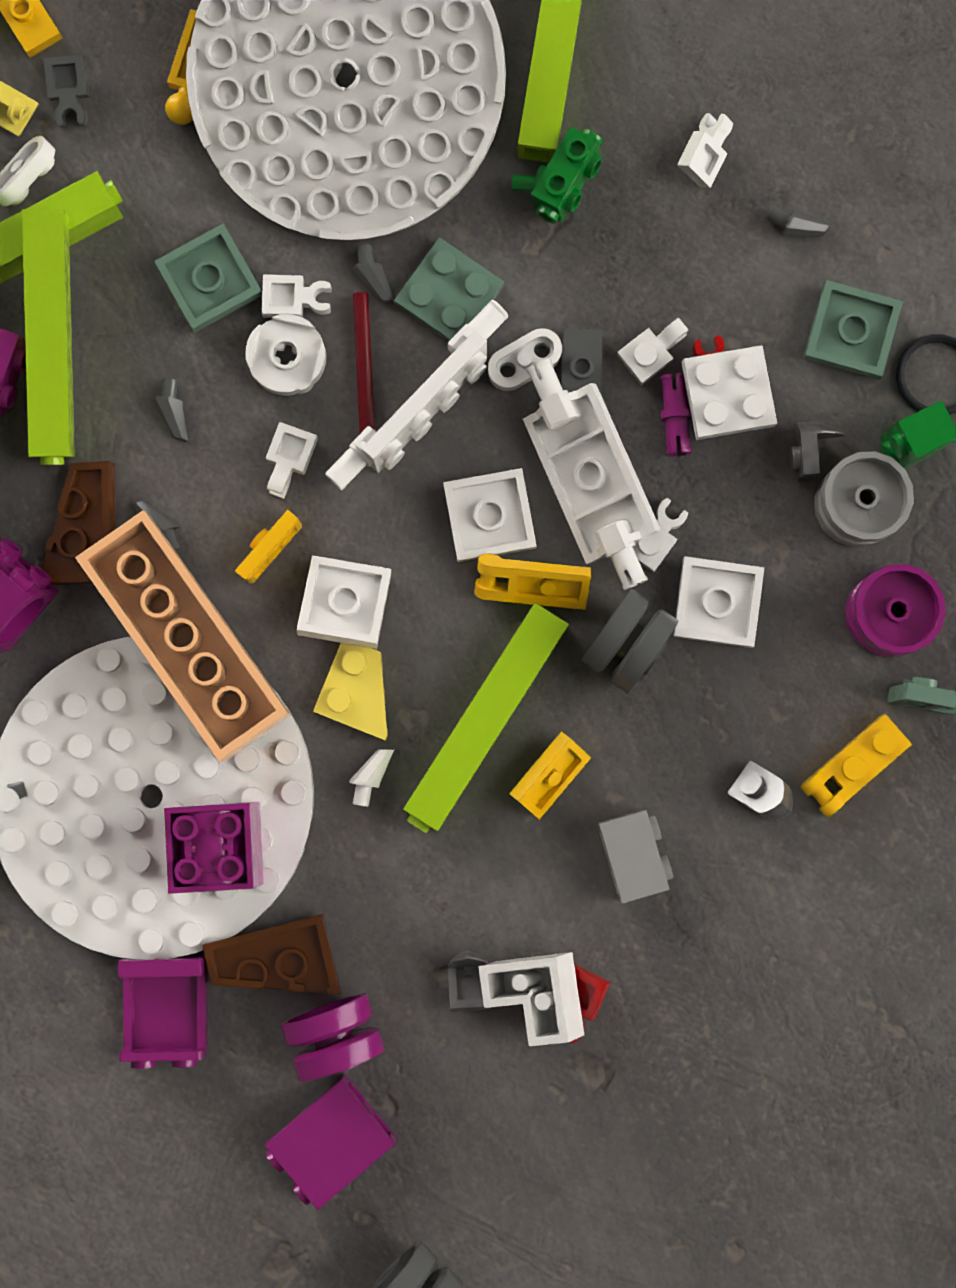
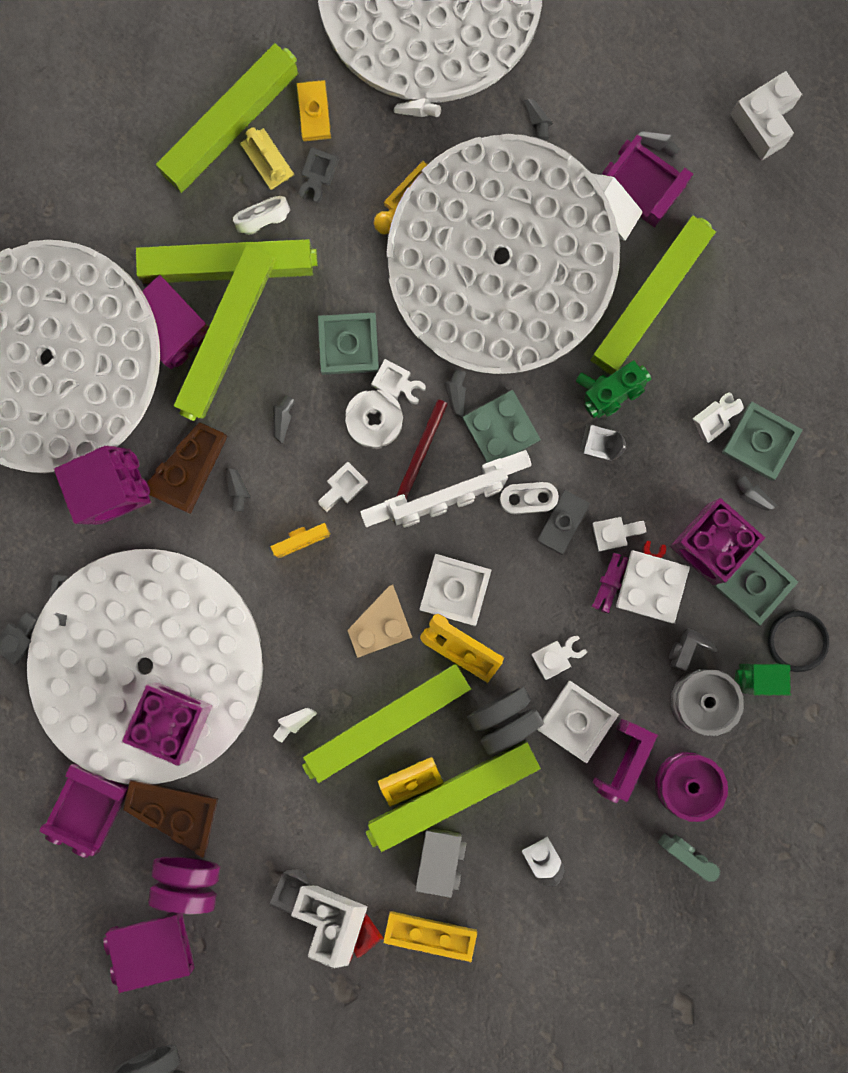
camera: 25 degrees right, 0 degrees up
light nougat brick [75,510,291,762] -> none
white plate [297,555,391,649] -> none
light yellow wing [313,643,388,741] -> none
white plate [523,359,661,590] -> none
yellow plate [800,714,912,818] -> none
none -> tan wing [347,585,413,658]
none -> lime brick [366,740,541,852]
none -> yellow plate [383,911,477,962]
none -> flat silver plate [580,424,626,460]
none -> magenta panel [592,719,658,803]
none -> magenta brick [669,498,765,585]
none -> sand green plate [722,402,803,481]

